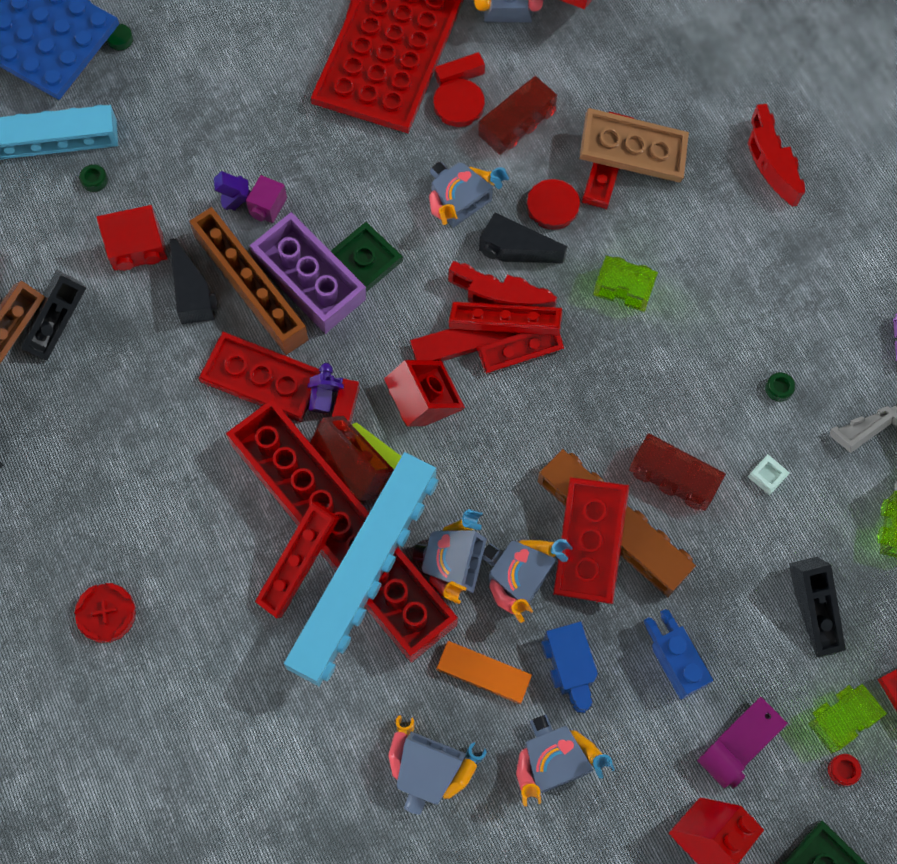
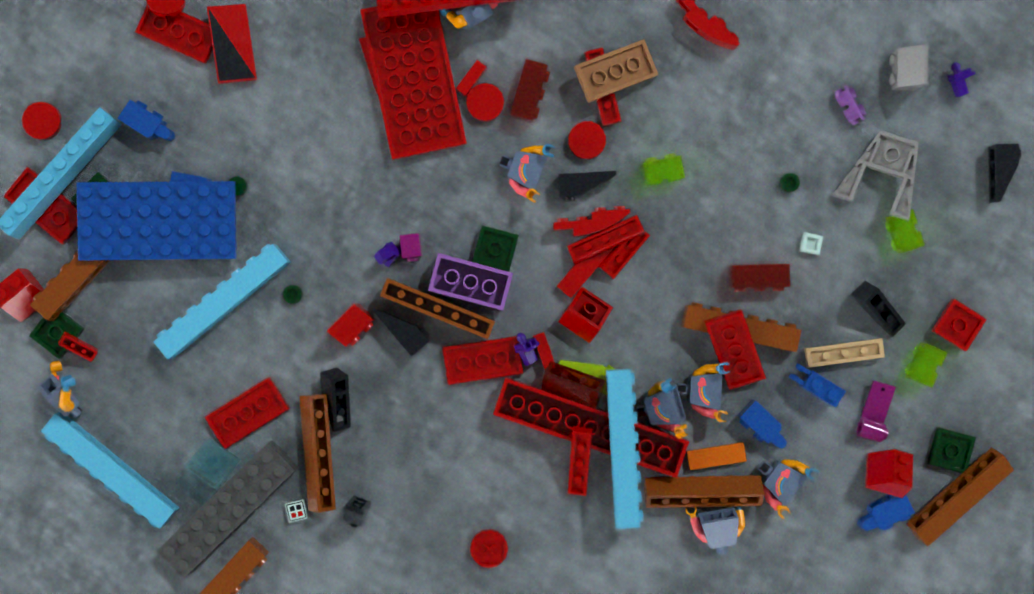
camera: 30 degrees left, 20 degrees up
red tile [828,754,862,787] -> none
none -> dark orange brick [644,475,764,508]
none -> tan plate [804,338,885,368]

